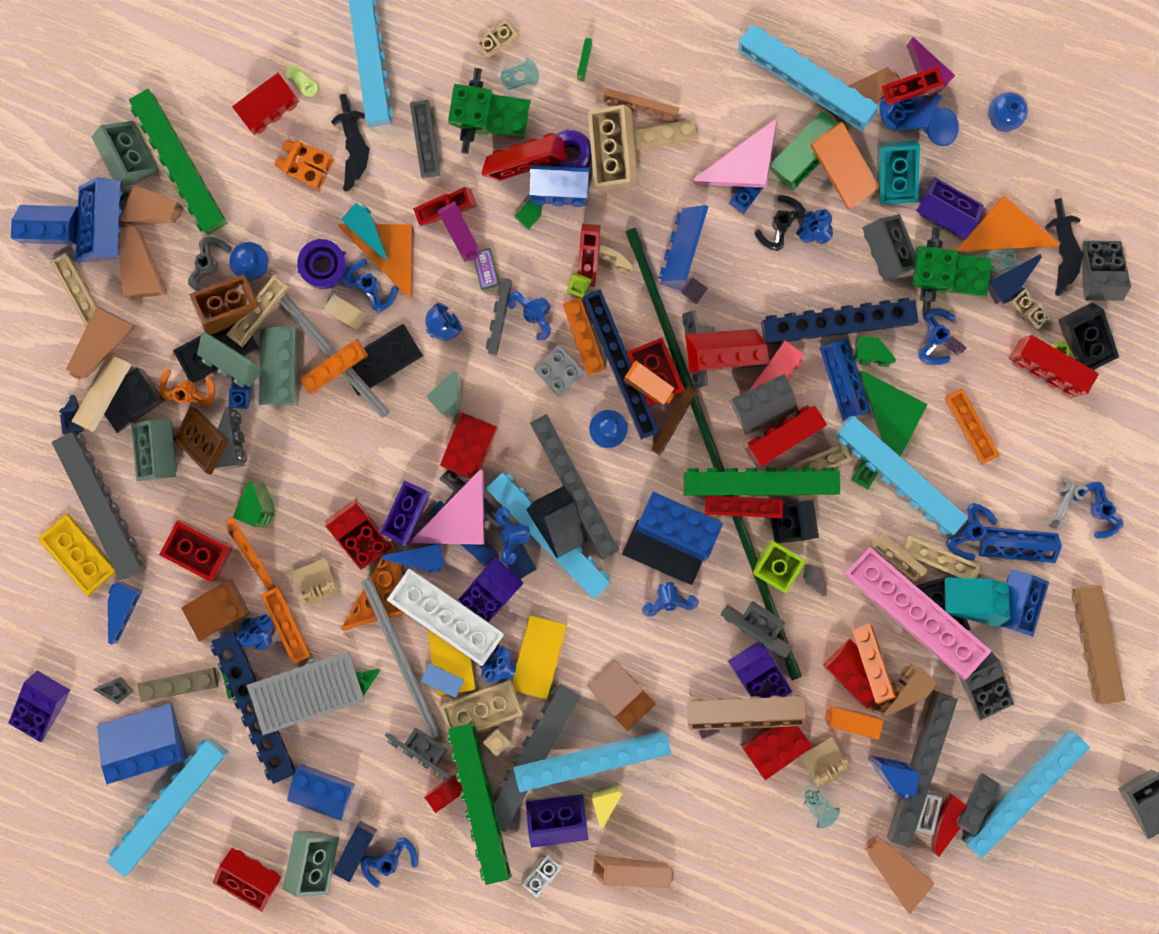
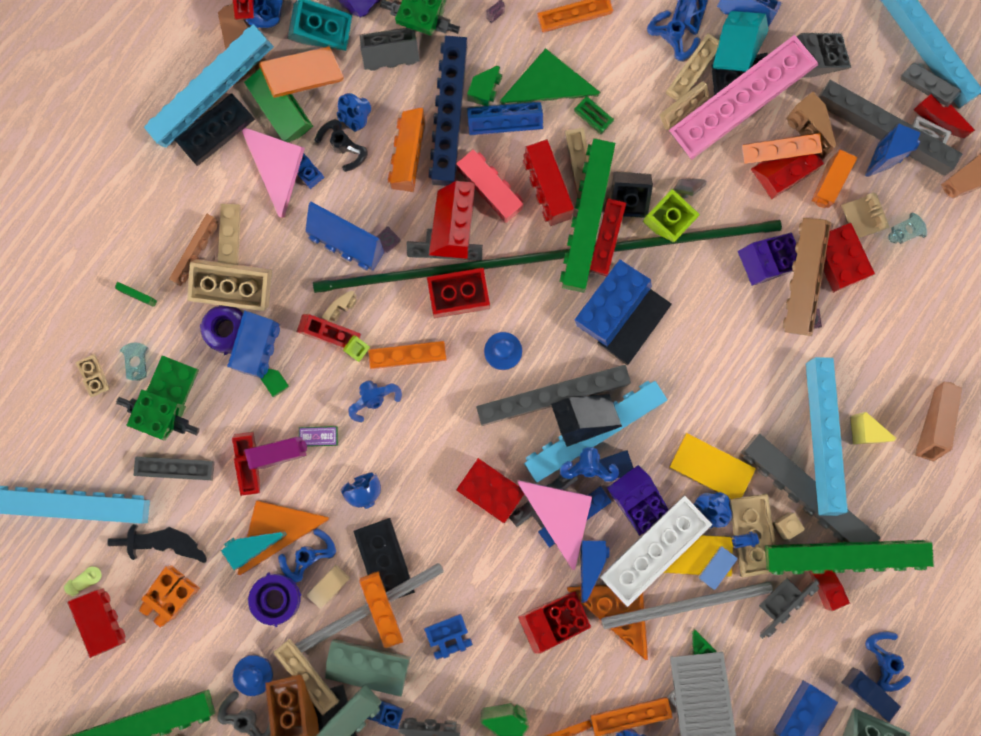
camera: 80 degrees left, 5 degrees down
tan hinge [290,558,340,607] -> none
dark purple slope [380,480,432,546] -> none
sand green slope [426,370,463,418] -> none
red slope [482,133,567,181] -> none
dark grey plate [486,278,513,356] -> none
white slope [521,855,562,898] -> none
dark purple slope [526,794,589,848] -> none
light grey hinge [534,344,585,397] -> none
dark blue brick [583,289,659,440] -> none
slope [588,660,656,731] -> none
orange slope [624,361,675,406] -> none
blue piece [642,582,699,617] -> none
reddish brown beam [651,386,697,456] -> none
dark grey bracket [720,601,793,658] -> none
dark grey slope [729,374,798,435] -> none
medium azure brick [835,416,969,535] -> none
blue piece [918,308,956,365] -> none
none -> black tile [174,93,255,166]
none -> orange slope [388,108,425,192]
none -> blue plate [424,613,473,660]
none -> blue pin [732,531,759,549]

